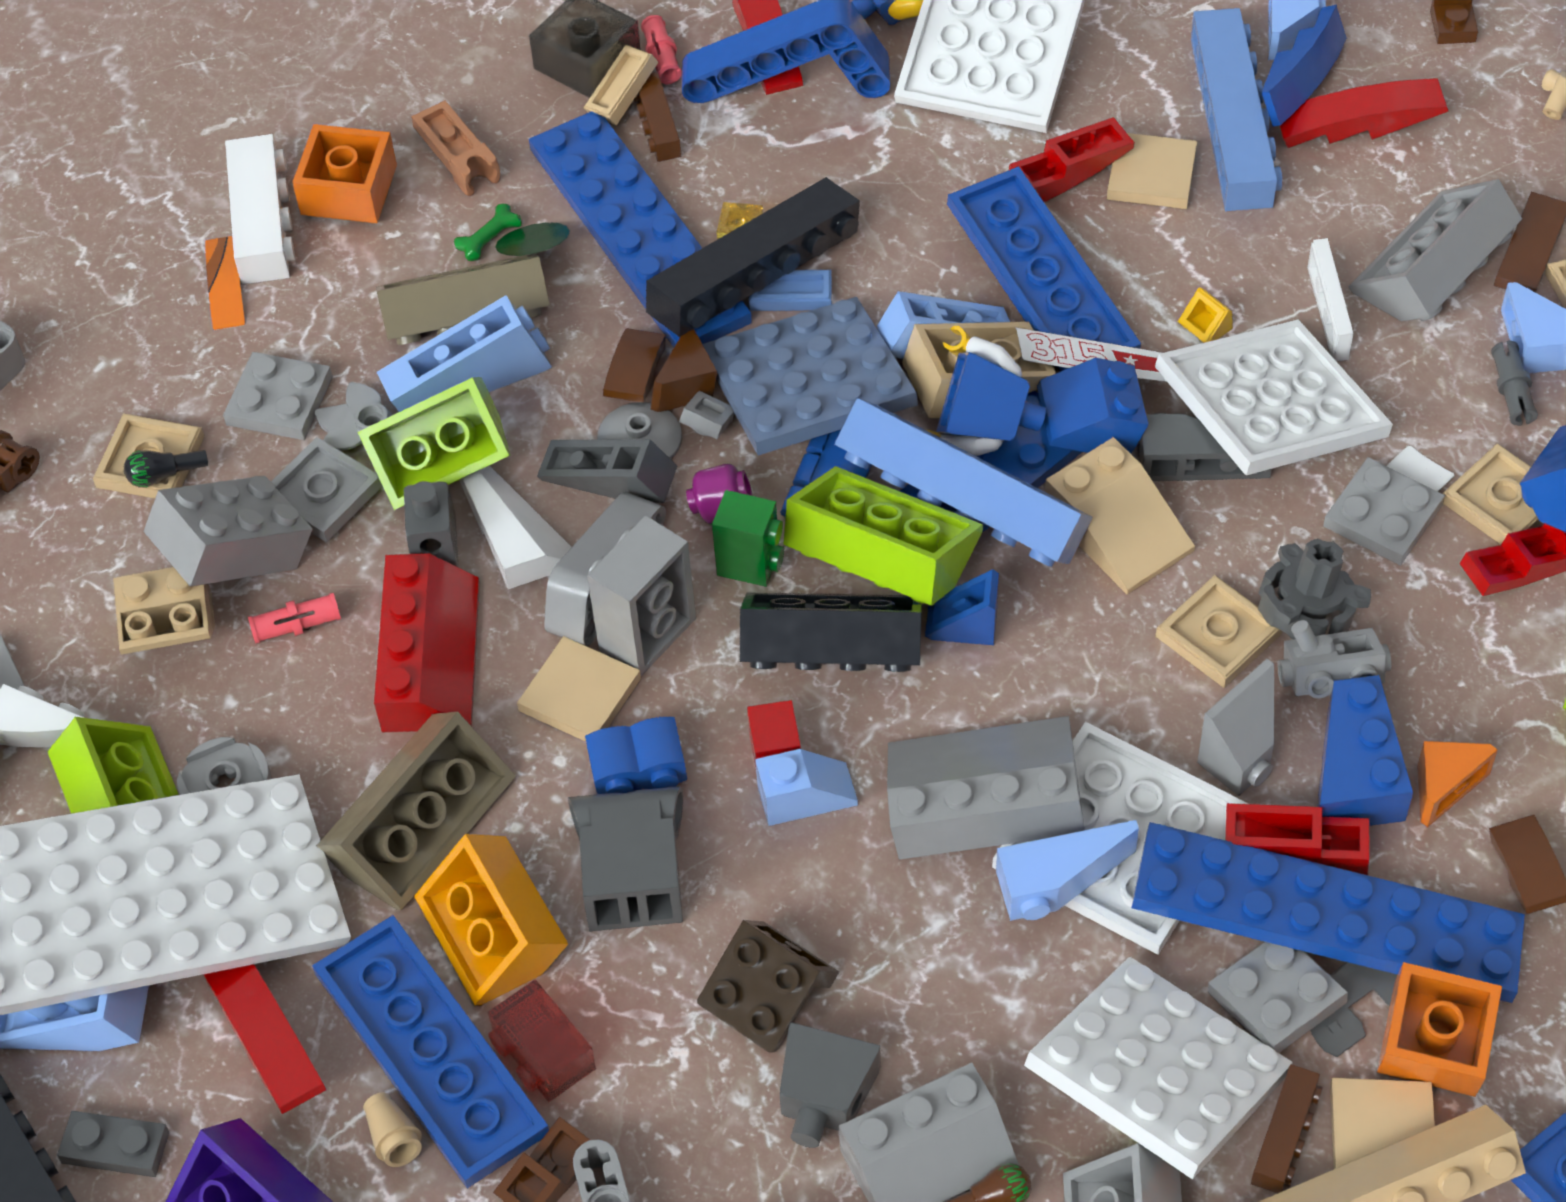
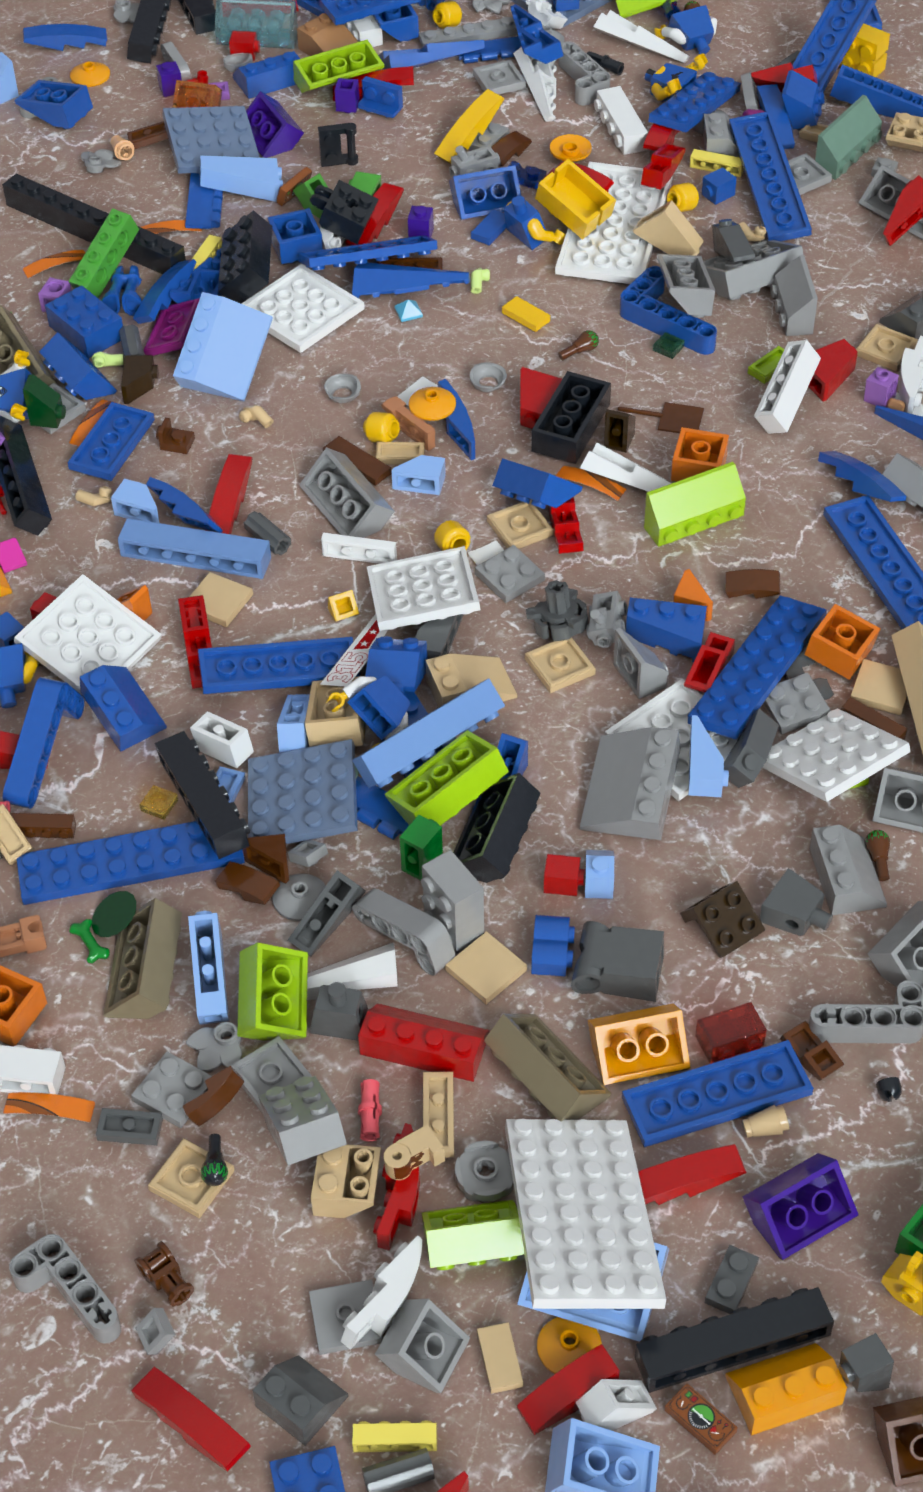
camera: 75 degrees left, 5 degrees down
magenta head [686,464,753,524] -> none
dark grey pin [1491,340,1538,426] -> none
none -> blue slope [79,665,167,752]
none -> dark grey plate [96,1108,163,1146]
none -> orange slope [117,585,152,621]
none -> reddish brown slope [183,1066,244,1126]
none -> white brick [190,711,254,768]
none -> dark grey axle [244,511,291,556]
none -> red slope [373,1123,420,1251]
none -> tan leg [384,1124,445,1180]
none -> tan plate [423,1072,454,1158]
none -> yellow head [434,520,471,551]
none -> dark grey slope [724,709,779,788]

